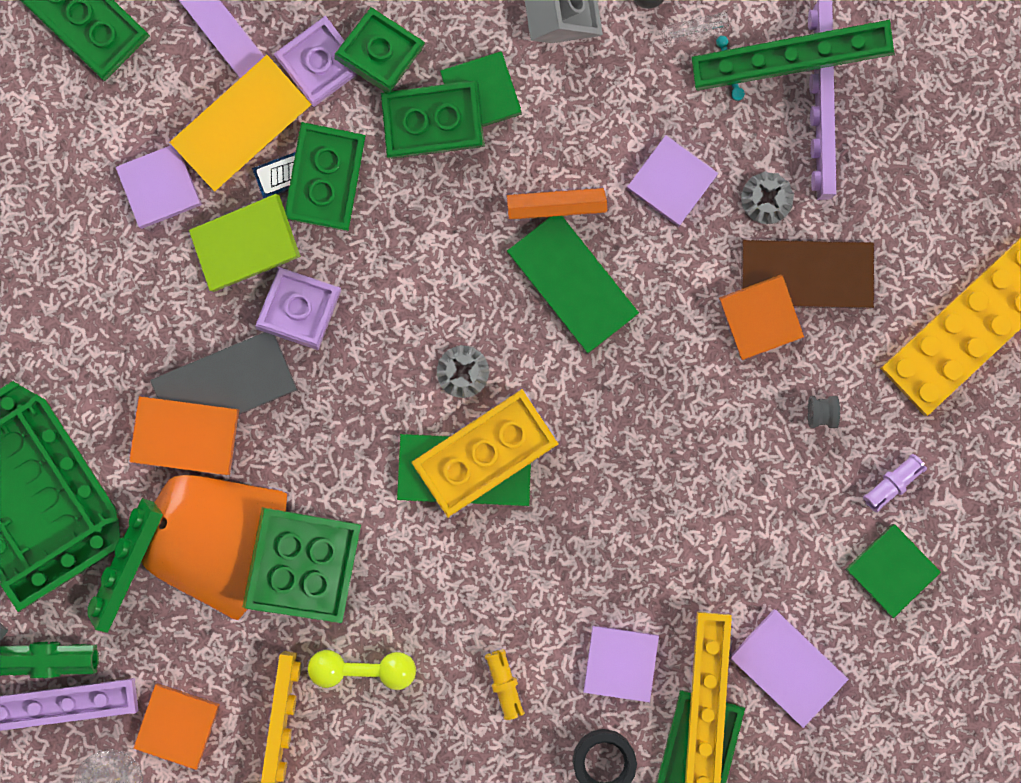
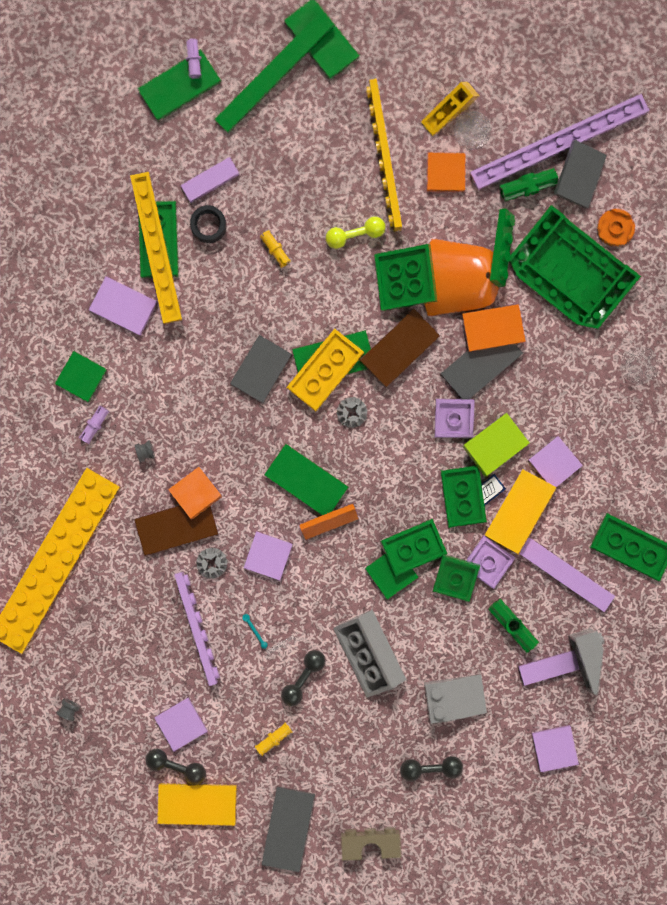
camera: 160 degrees right, 0 degrees up
lavender tile [583,626,659,702] -> none
green tile [692,19,895,91] -> none
none -> dark grey tile [230,335,292,403]
none -> reddish brown tile [359,308,440,388]

